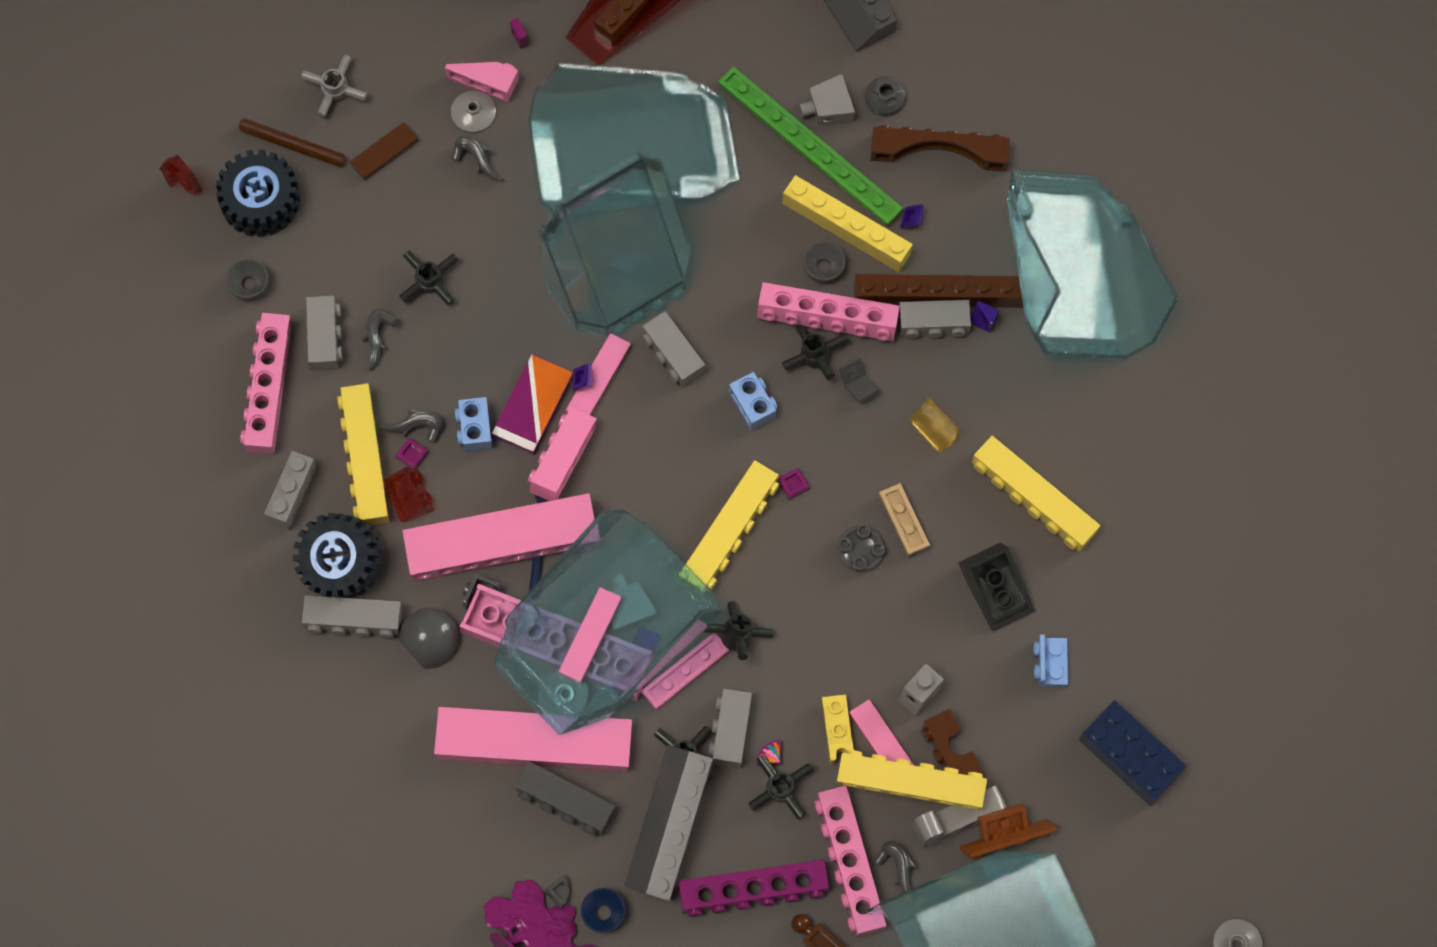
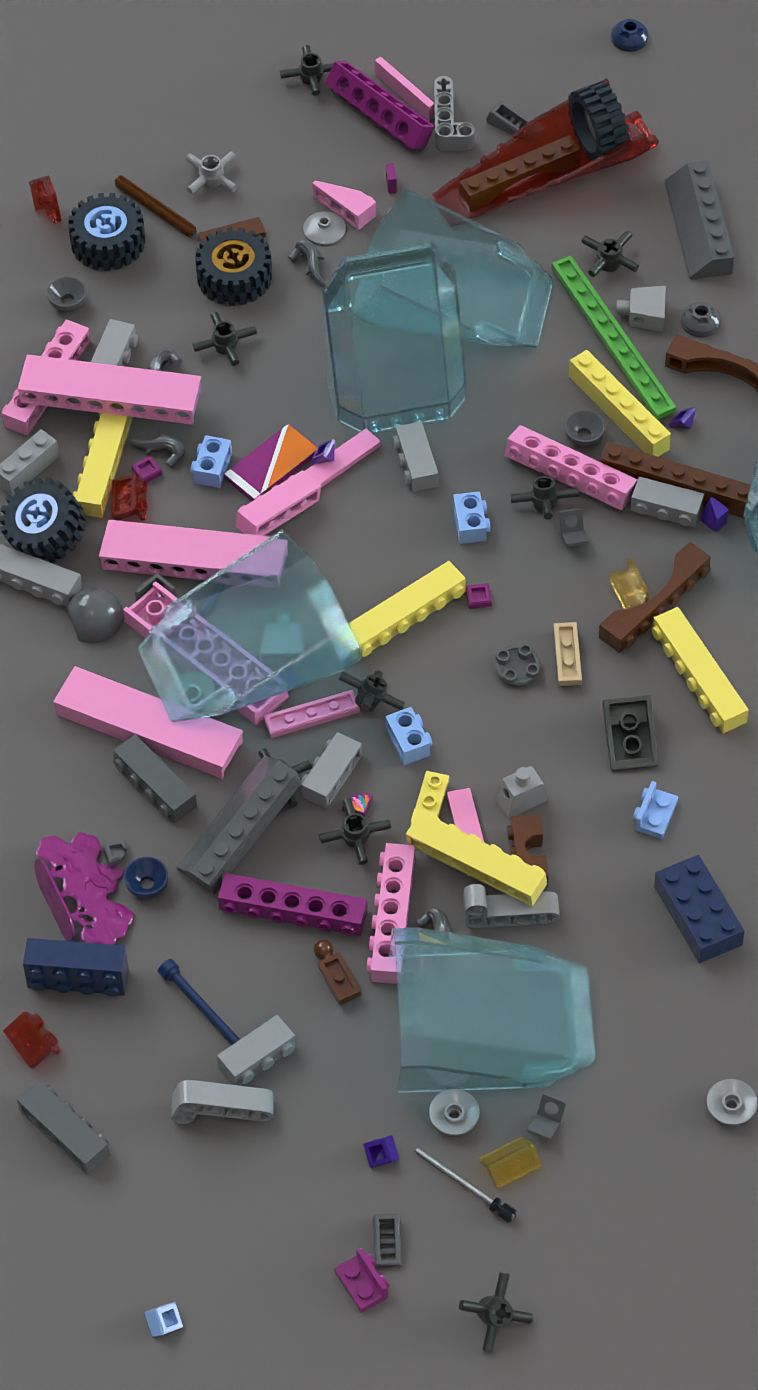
camera: 25 degrees right, 15 degrees down
bright pink tile [559,587,622,684] -> none
dark orange bracket [960,803,1057,859] -> none
none -> bright pink tile [18,354,201,425]
none -> black wheel [195,227,272,306]
none -> light blue brick [385,707,433,765]
none -> pearl dark grey bar [581,230,639,277]
none -> reddish brown arch [599,542,711,653]

